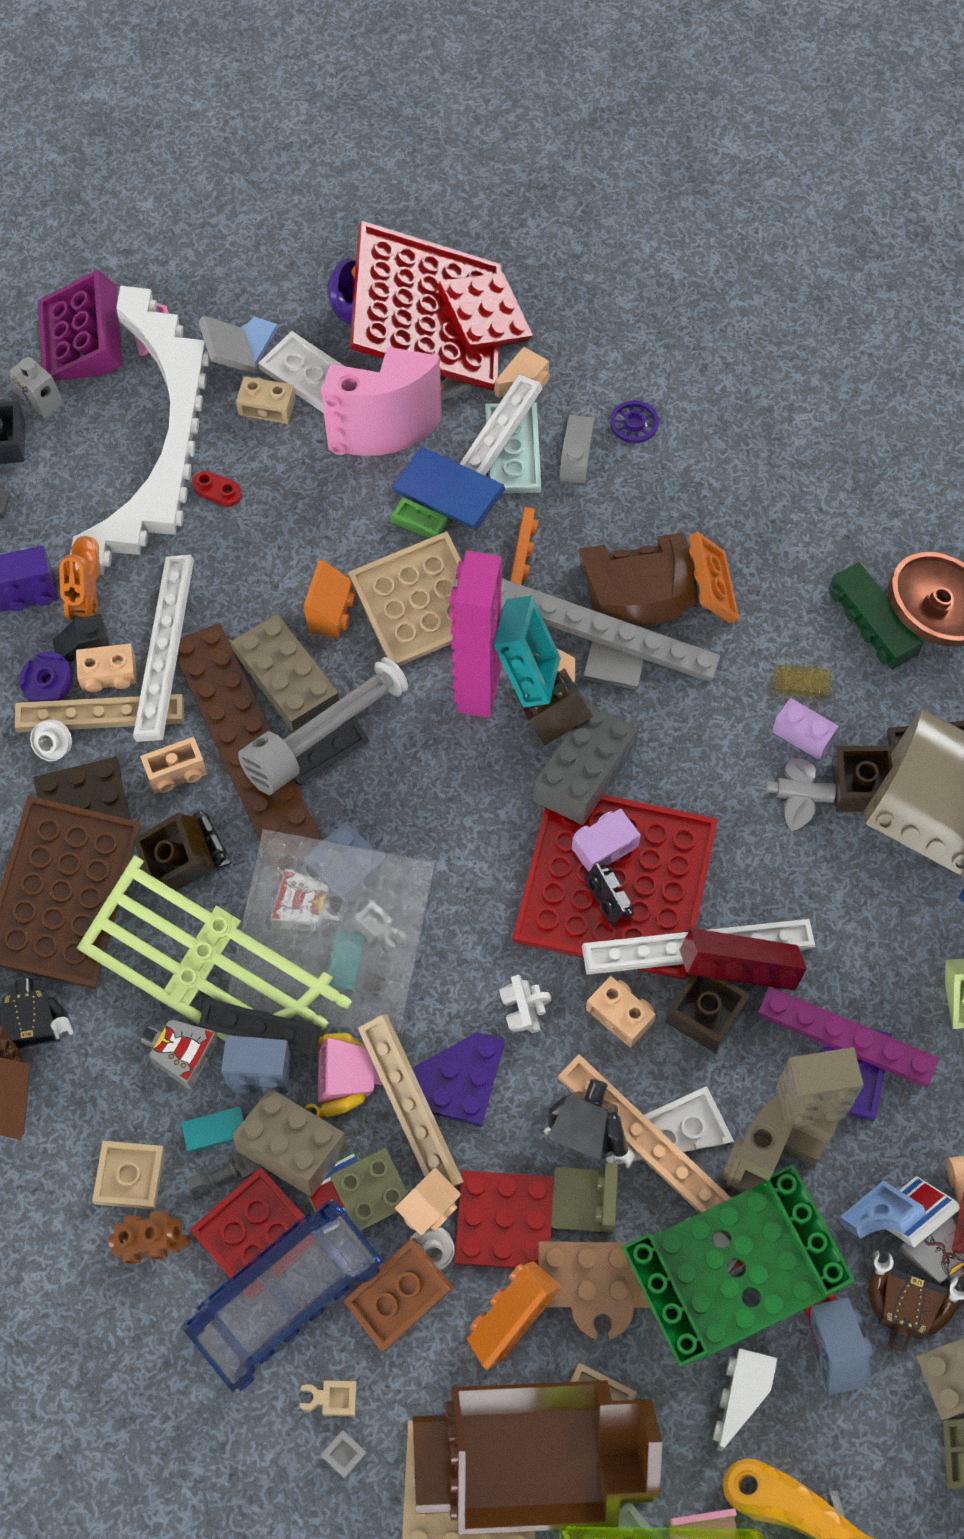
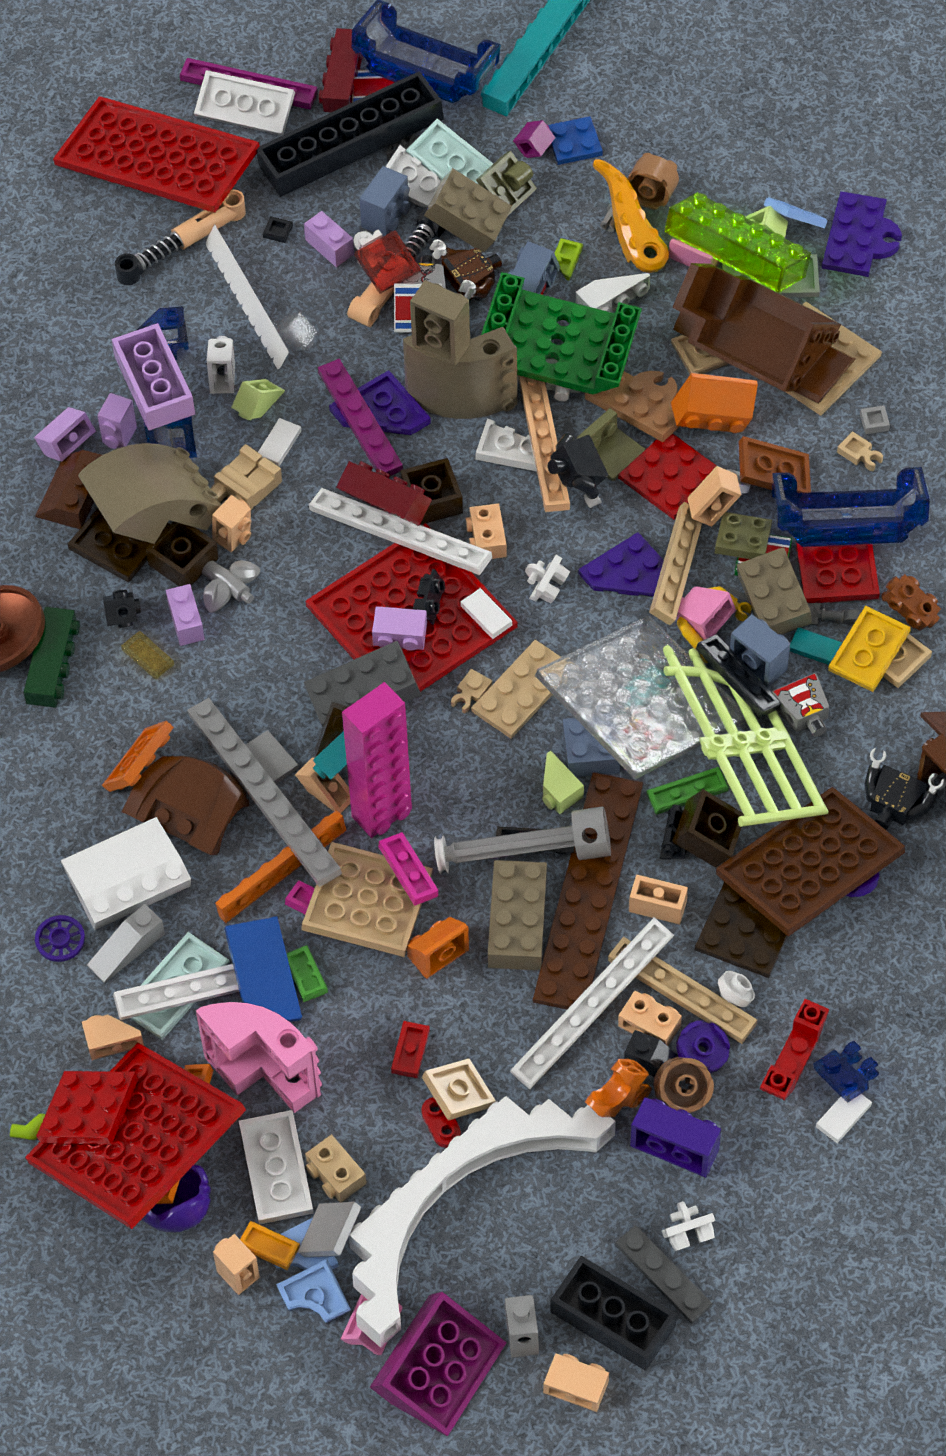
camera: 140 degrees left, 5 degrees down
none -> lime arm [10,1113,45,1140]
none -> white slope [61,817,191,930]
none -> black brick [103,590,141,628]
none -> tan hips [210,444,282,510]
none -> light nougat brick [212,495,251,552]
none -> light nougat brick [213,1234,260,1295]
none -> light orange tile [240,1221,300,1270]
none -> white tile [258,418,301,467]
none -> light blue tile [276,1259,352,1323]
none -> dark pink plate [378,832,439,906]
none -> red plate [391,1021,430,1079]
none -> tan plate [422,1059,496,1120]
none -> tan plate [451,669,492,714]
none -> white tile [461,588,512,639]
none -> tan plate [471,640,575,739]
none -> yellowish green slope [542,751,584,814]
none -> lime tile [554,238,583,281]
none -> bright green tile [646,767,729,815]
none -> medium nougat brick [654,1057,714,1113]
none -> yellow tile [828,605,911,692]

